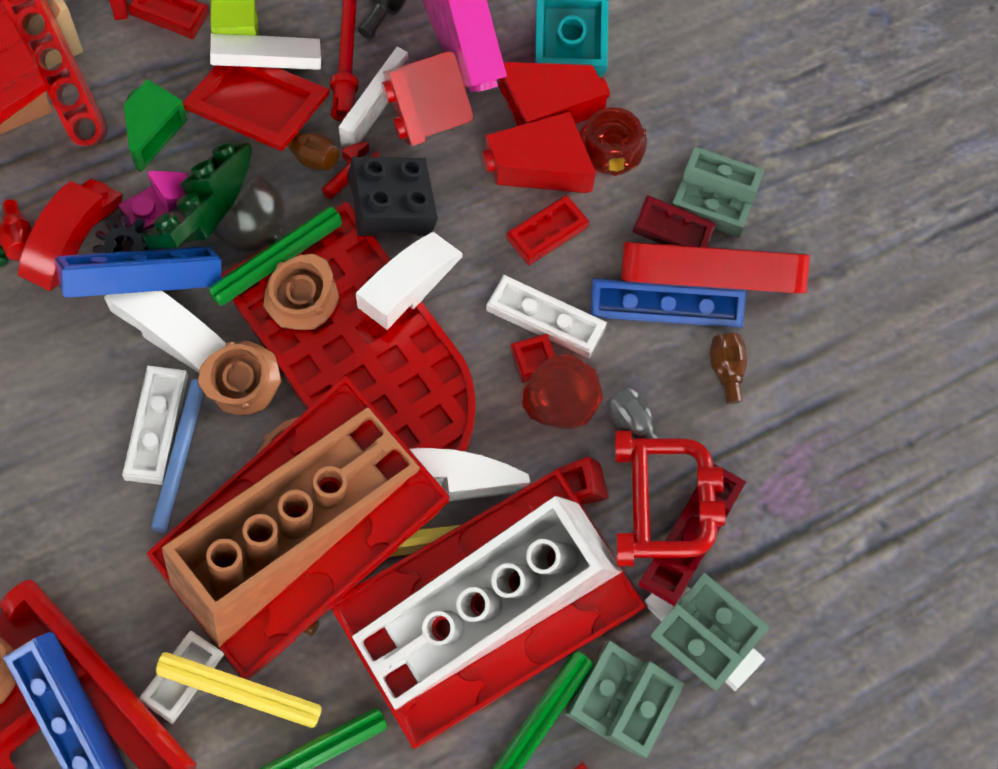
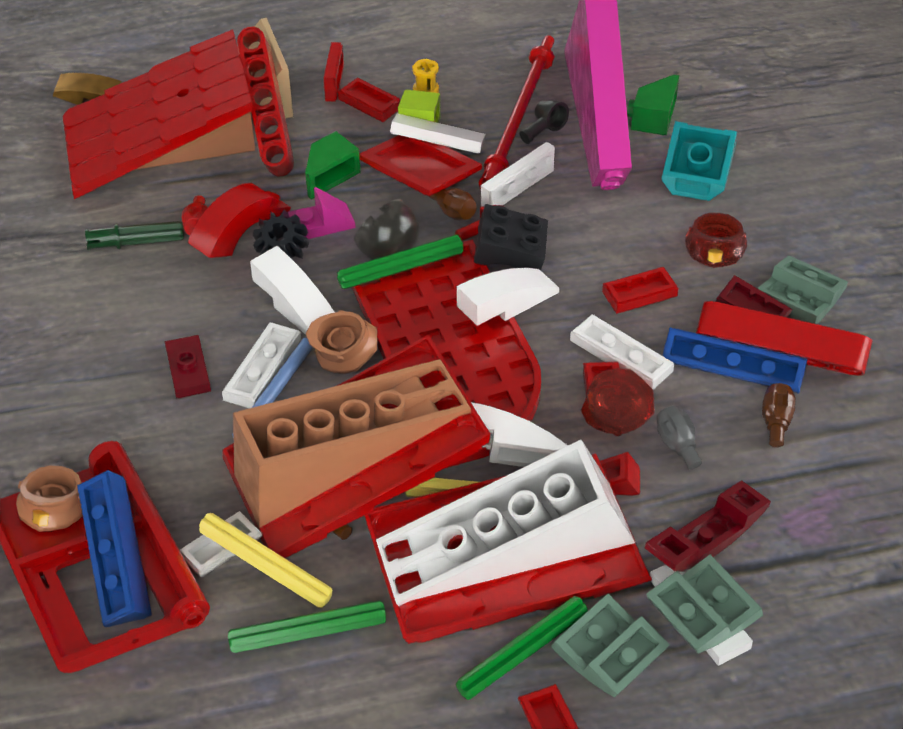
camera: 20 degrees right, 20 degrees down
blue slope [55,246,221,298] -> none
dark green slope [143,142,252,250] -> none
nougat hat [263,254,339,330] -> none
bracket [381,51,473,146] -> none
red slope [481,111,596,193] -> none
red slope [497,62,610,126] -> none
red bar [615,431,725,566] -> none
none -> dark red plate [164,335,211,399]

